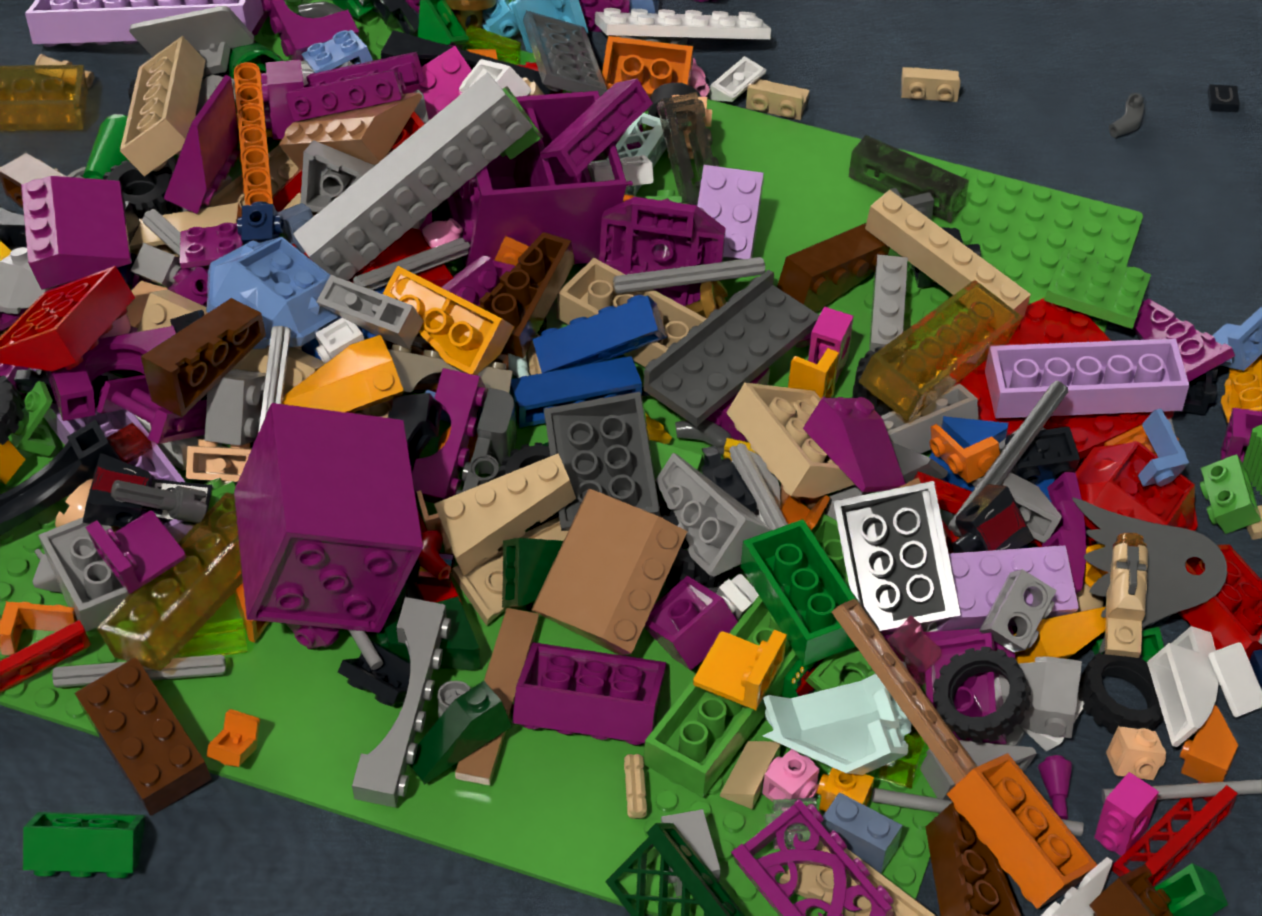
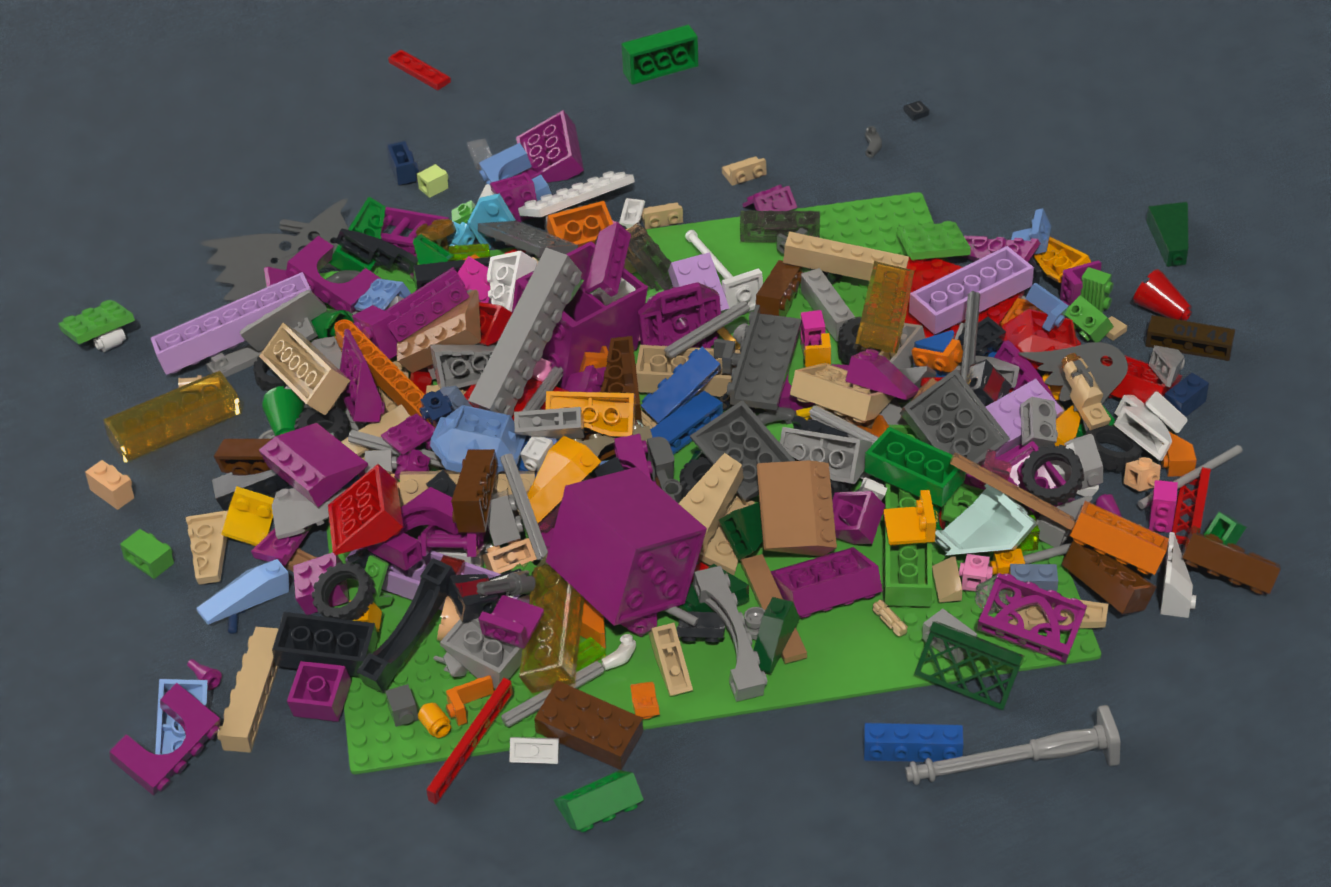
camera: 25 degrees left, 5 degrees down
none -> light grey hinge [206,345,264,379]
none -> white plate [510,737,559,764]
none -> white arm [601,634,636,670]
none -> tan slope [649,623,693,697]
none -> white tile [685,230,763,311]
none -> dark grey bracket [714,339,738,374]
none -> magenta bracket [742,184,797,221]

